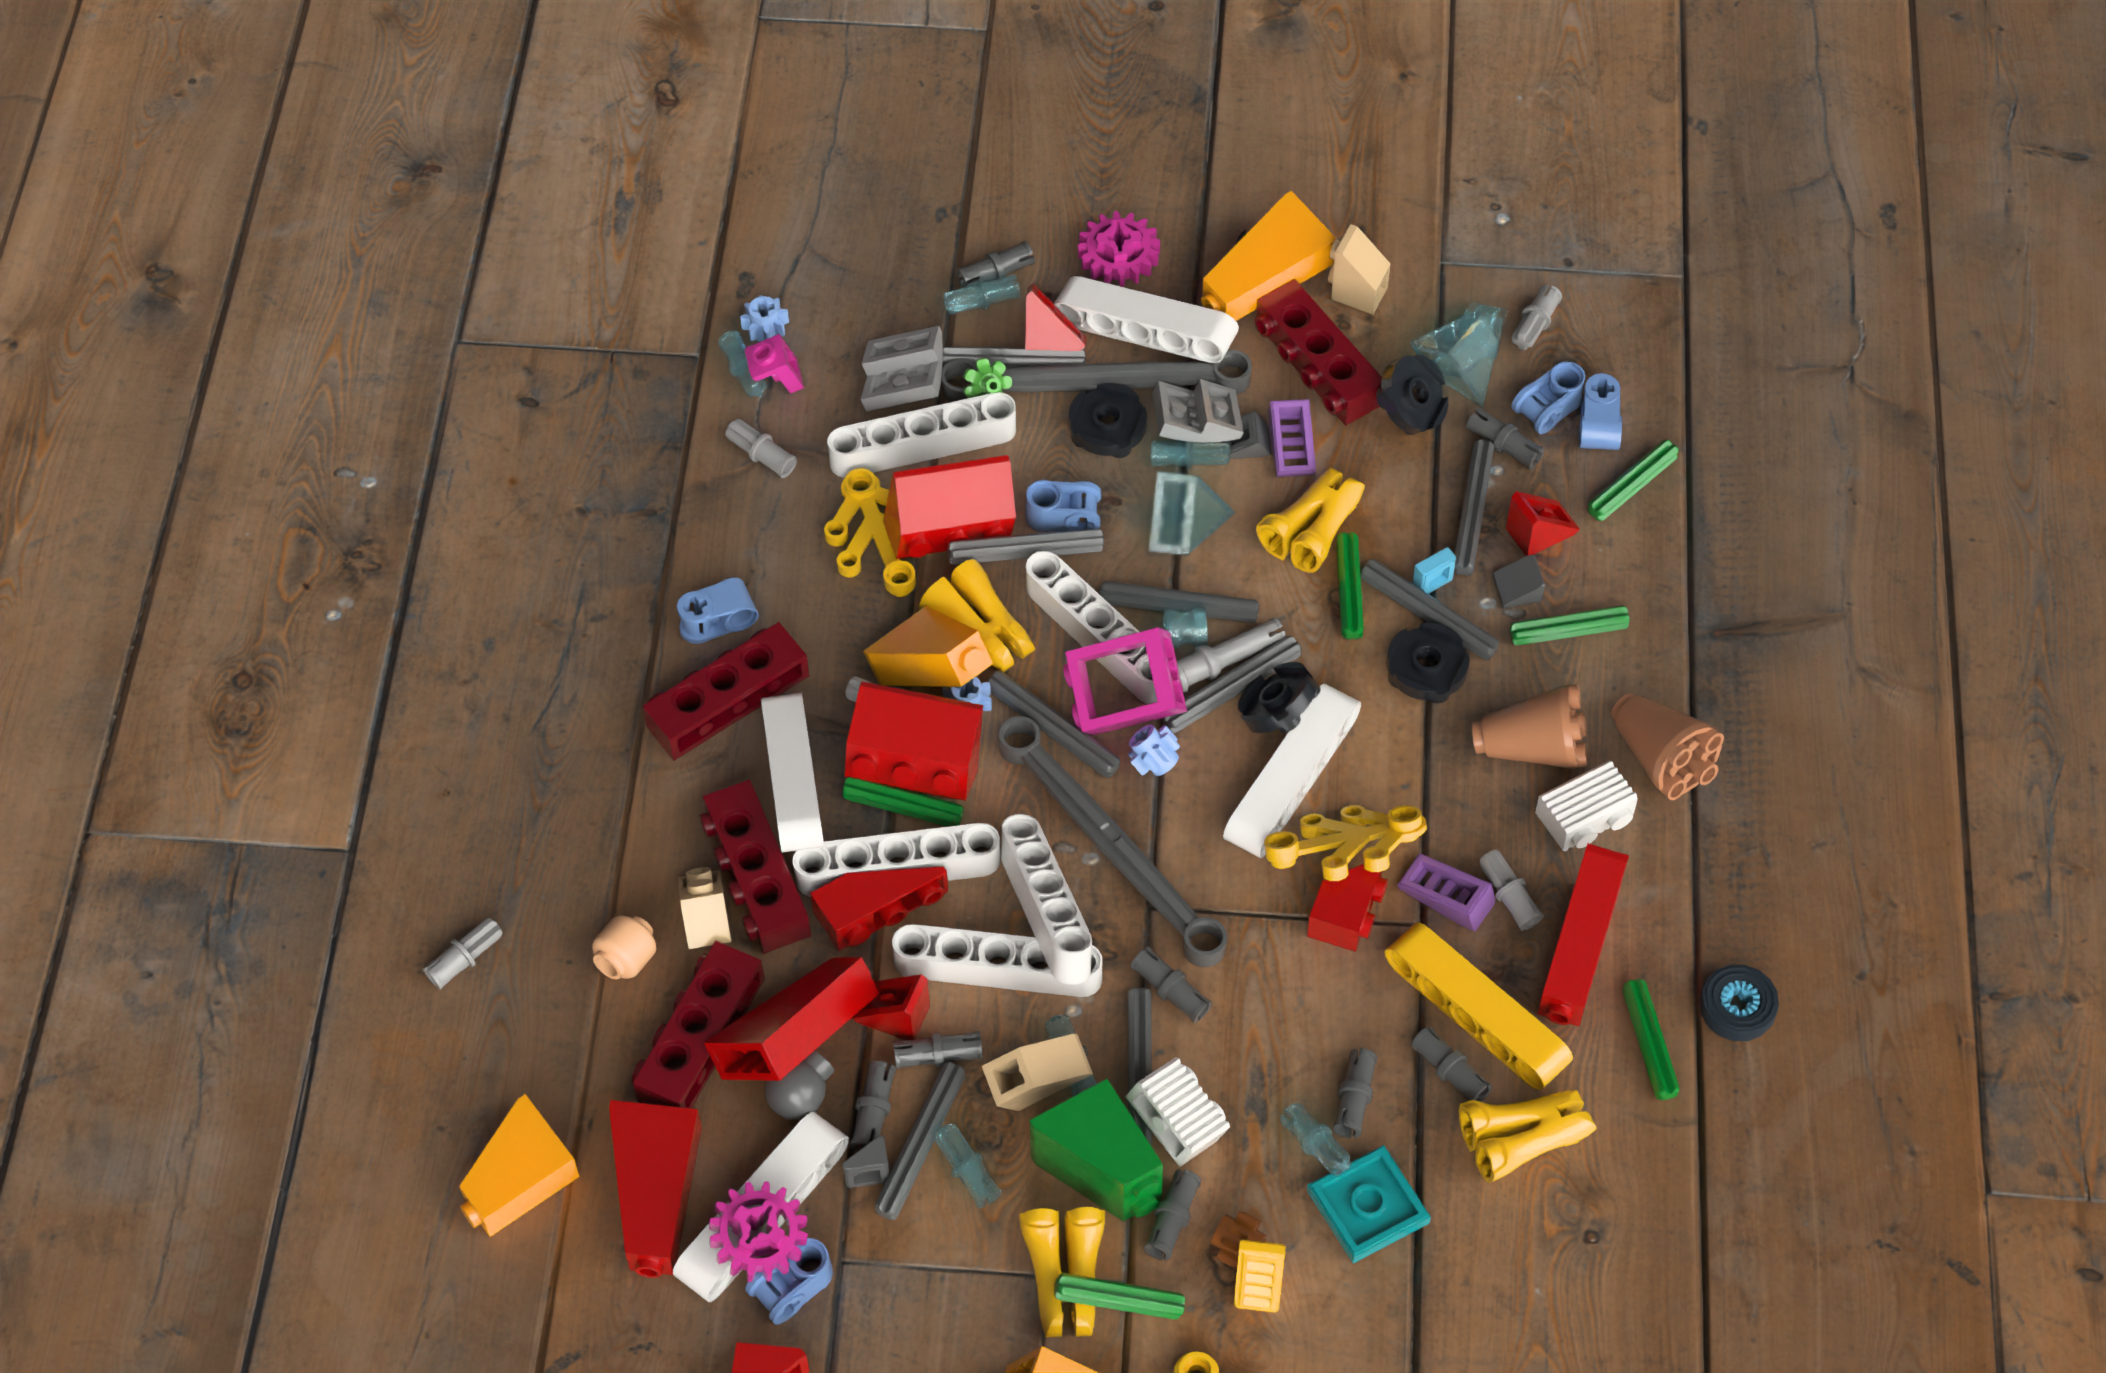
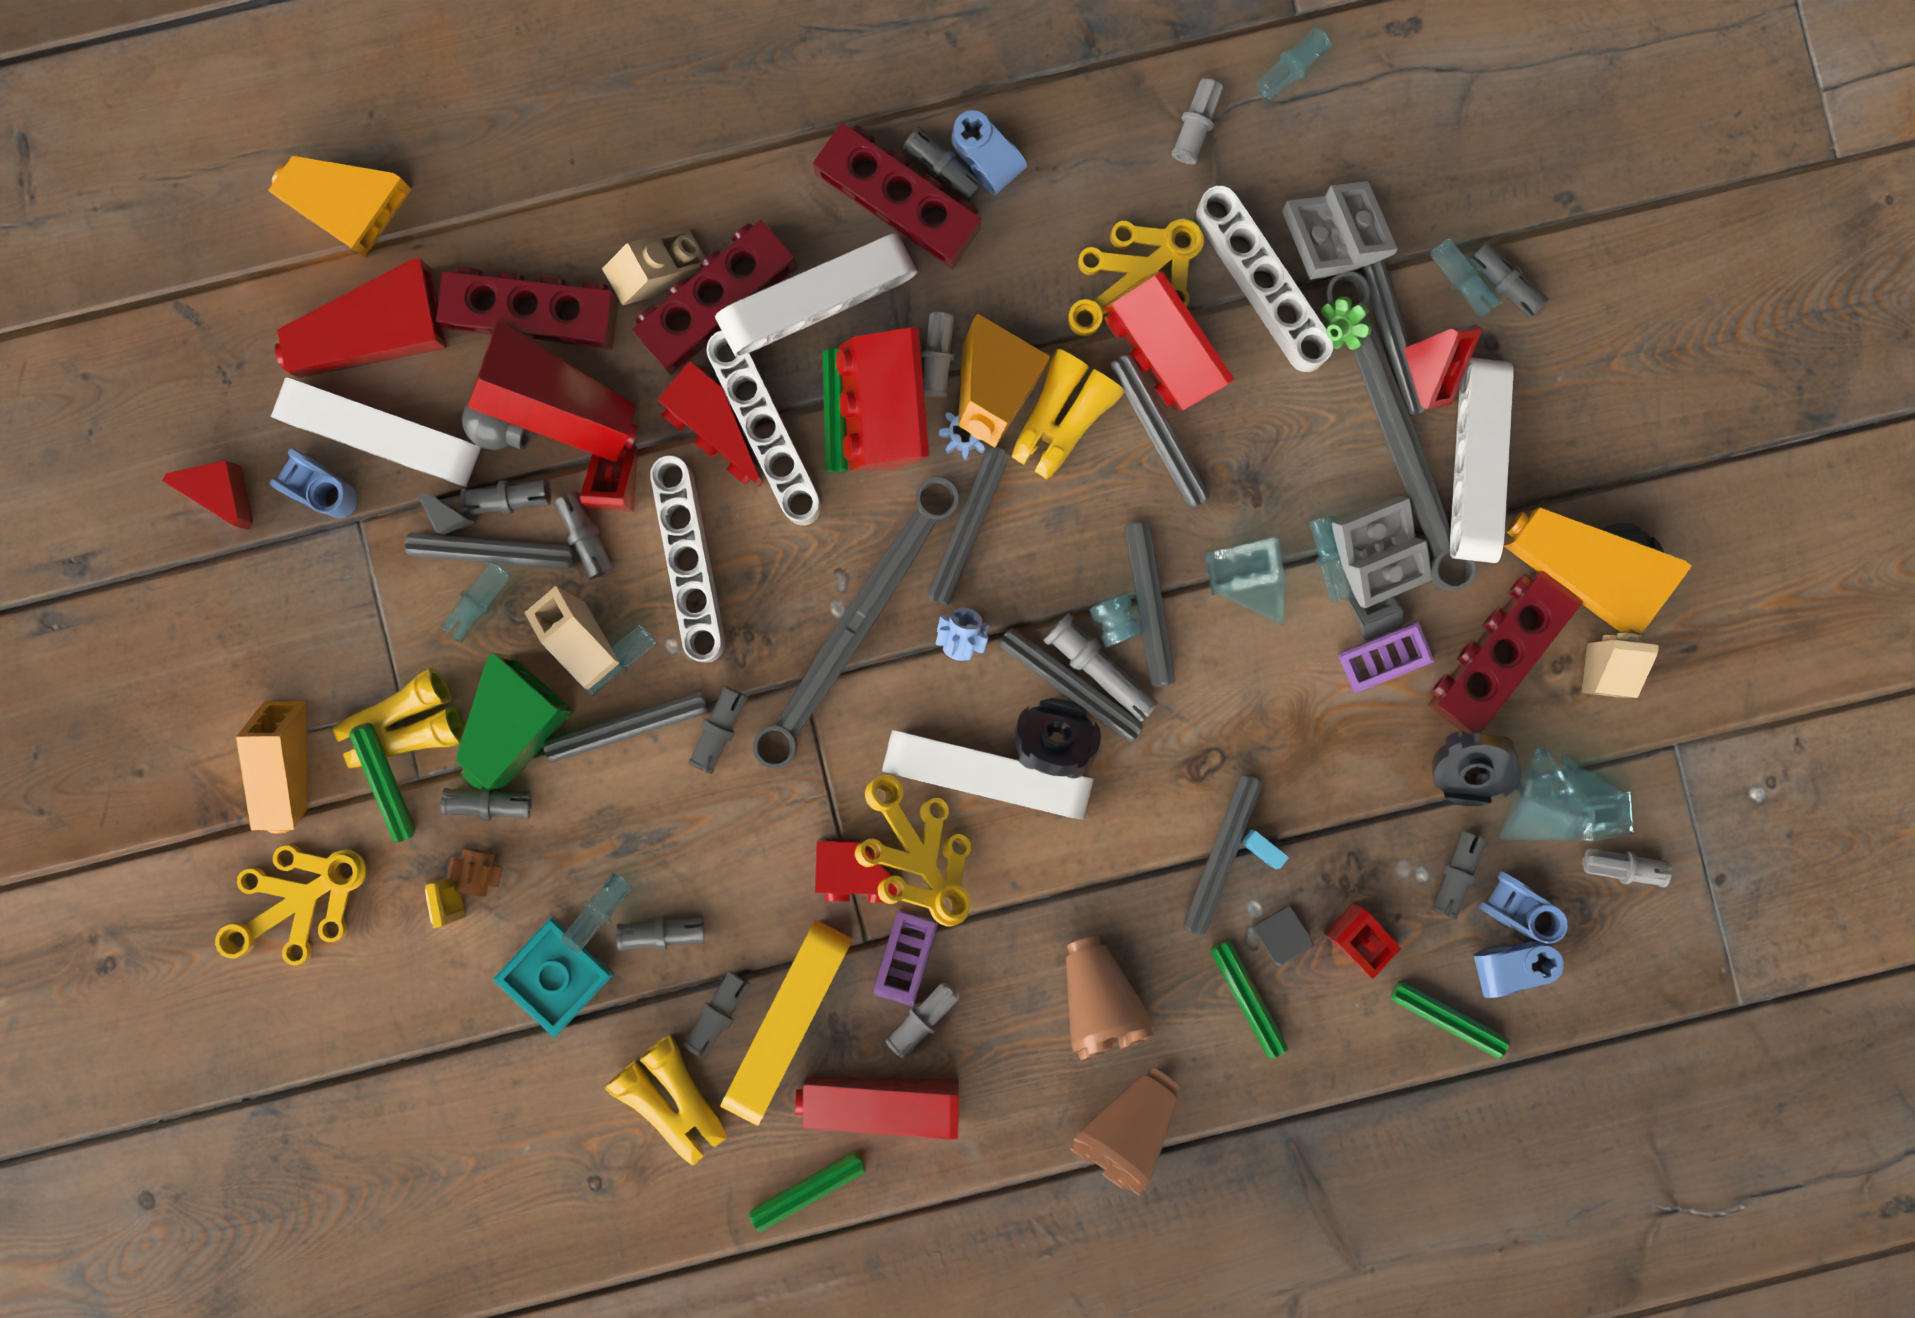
camera: 70 degrees right, 30 degrees up
light grey axle [422,918,503,990] -> none
light nougat head [592,915,657,980] -> none
dark pink gear [709,1181,808,1282] -> none
light blue gear [740,295,789,342] -> none
dark pink bracket [745,334,804,394] -> none
white beam [1001,814,1092,985] -> none
medium blue piece [1025,480,1101,532] -> none
white beam [1026,551,1157,704] -> none
dark pink window [1063,627,1187,735] -> none
black plate [1069,383,1147,458] -> none
dark pink gear [1078,211,1160,287] -> none
white brick [1125,1057,1230,1167] -> none
yellow piece [1256,467,1365,573] -> none
green axle [1336,532,1364,640] -> none
black plate [1386,623,1470,704] -> none
dark grey axle [1454,439,1494,576] -> none
white brick [1535,760,1638,851] -> none
black bush [1699,965,1779,1041] -> none
none -> dark grey pin [902,127,983,202]

